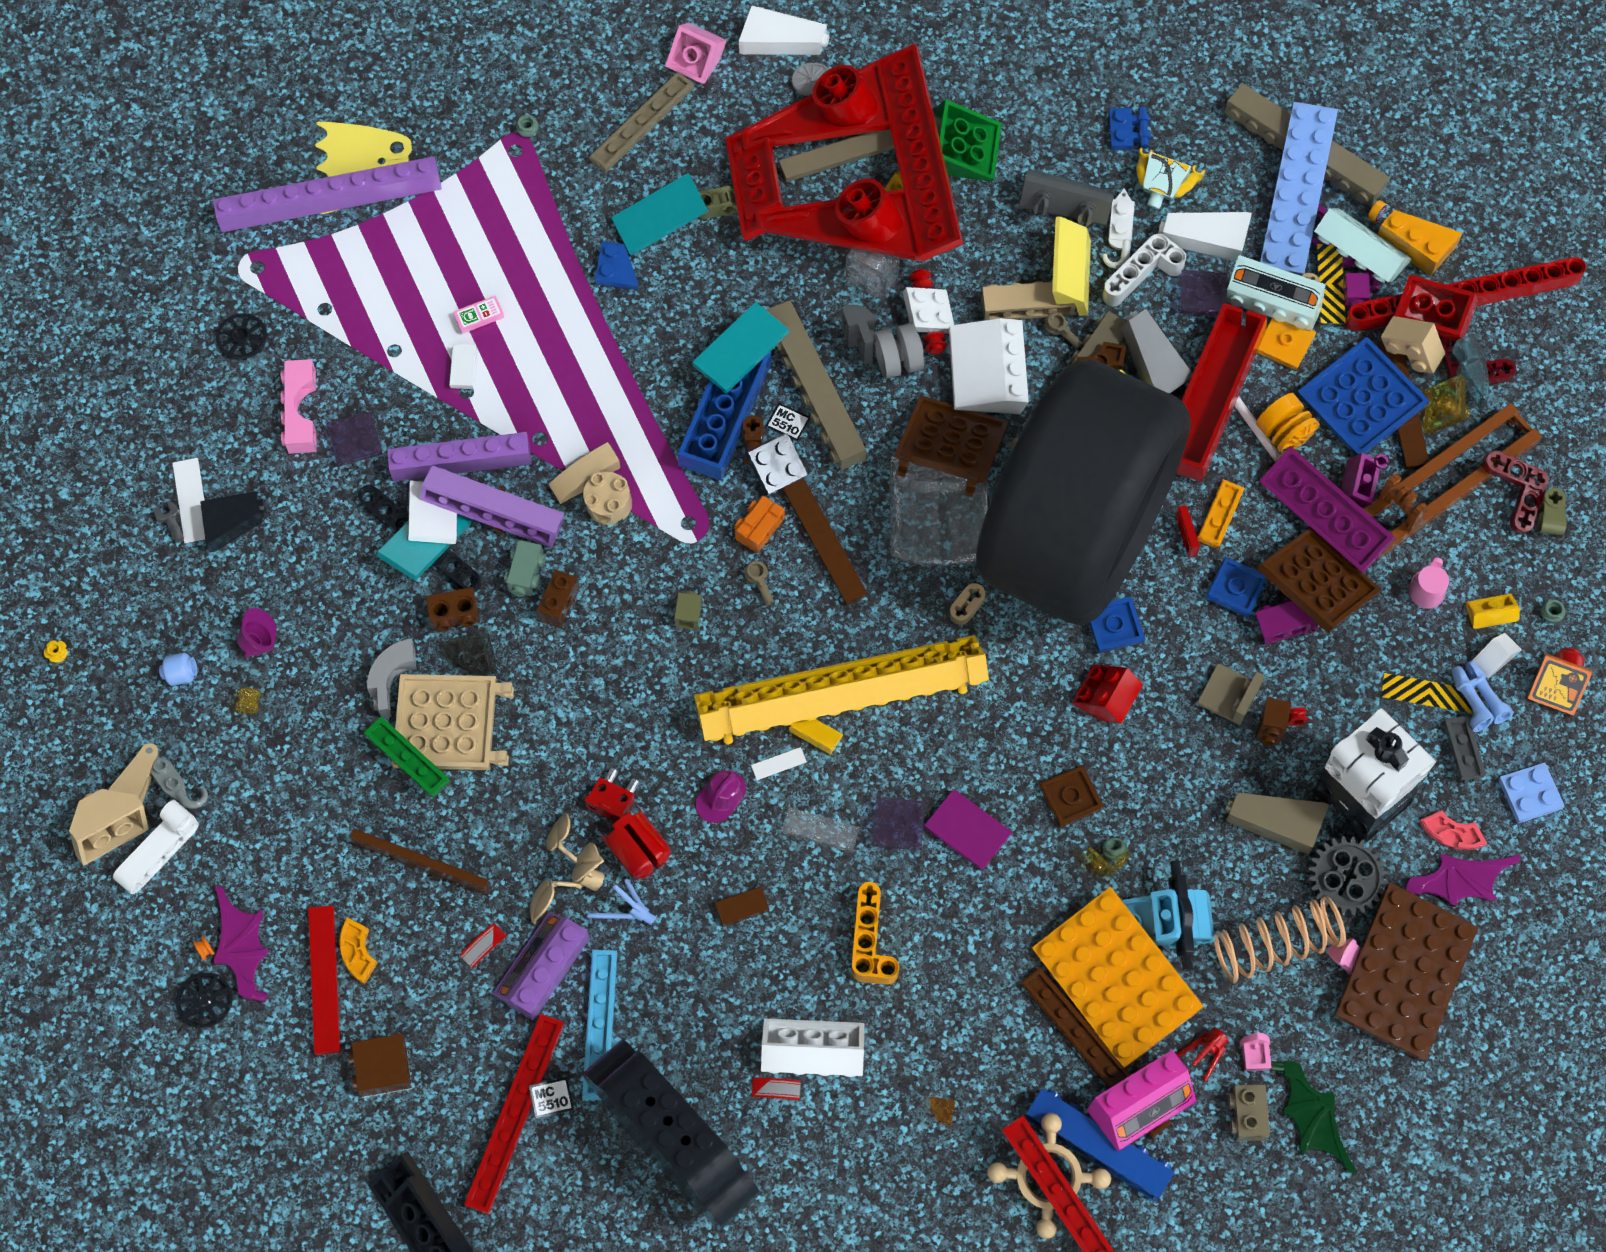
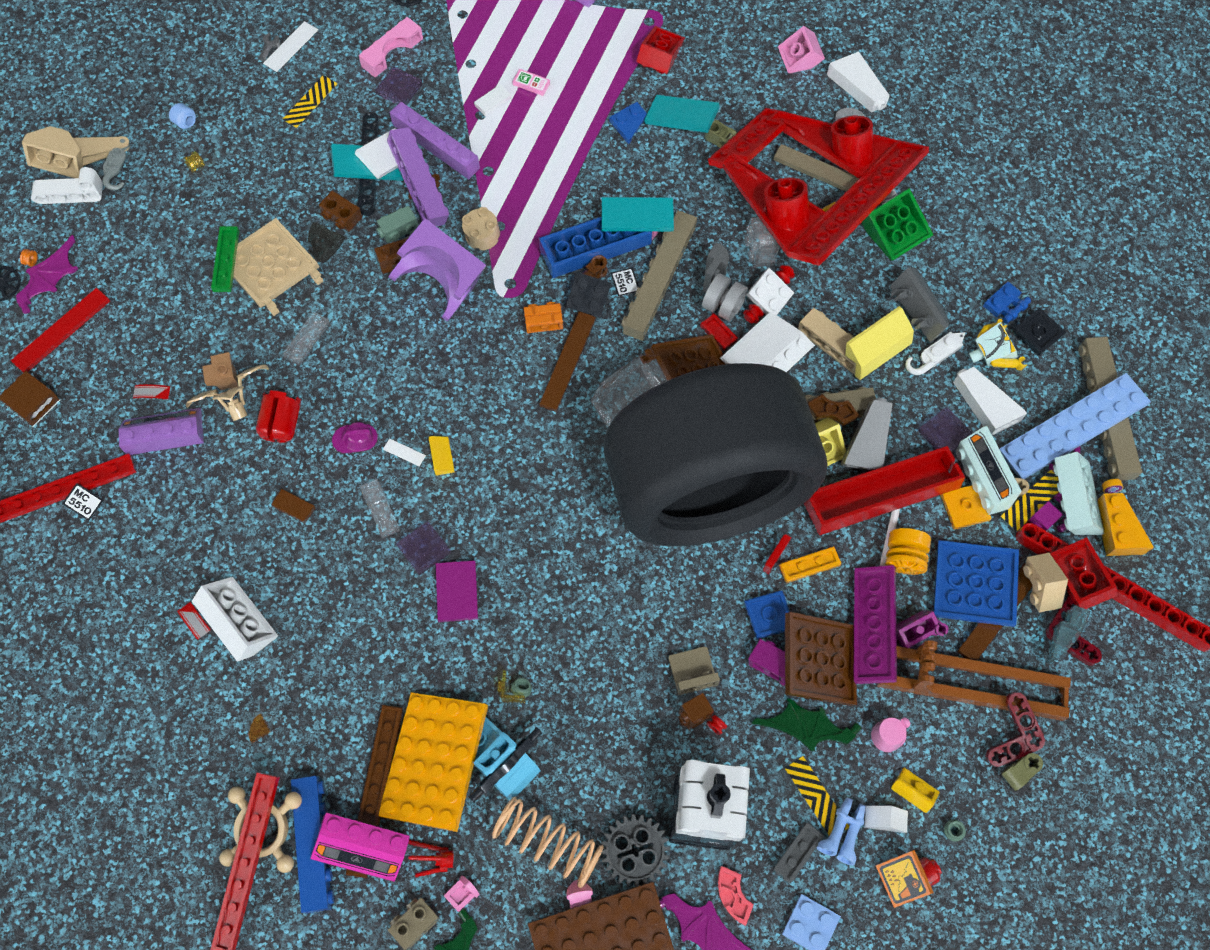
camera: 45 degrees right, 0 degrees up
yellow plate [44,640,68,663] -> none
black slope [200,491,266,553] -> none
magenta piece [237,608,277,658] -> none
light orange tile [340,917,377,985] -> none
reddish brown tile [349,829,491,895] -> none
light grey arch [367,639,417,718] -> none
sand green plate [516,115,538,137] -> none
tan slope [549,442,620,504] -> none
medium azure tile [582,950,618,1100] -> none
black brick [582,1039,760,1230] -> none
red piece [585,768,639,822] -> none
light blue plant [587,879,656,925] -> none
dark tan tile [589,71,694,173] -> none
olive brick [674,591,703,630] -> none
yellow brick [694,635,989,744] -> none
dark tan plate [744,561,774,606] -> none
light orange beam [851,882,899,984] -> none
tan beam [950,583,985,625] -> none
reddish brown tile [1039,765,1104,828] -> none
dark tan plate [1044,313,1083,350] -> none
red slope [1072,664,1143,724] -> none
blue plate [1089,596,1145,653] -> none
white beam [1102,234,1186,306] -> none
dark tan slope [1224,793,1329,855] -> none
clear yellow tile [1424,375,1470,434] -> none
none -> medium nougat brick [202,352,238,391]
none -> sticker [282,75,338,128]
none -> clear plate [282,312,330,365]
none -> medium lavender piece [389,218,486,322]
none -> red slope [636,26,685,74]
none -> red tile [700,313,738,351]
none -> dark green animal [751,698,862,752]
none -> black plate [1013,308,1066,356]

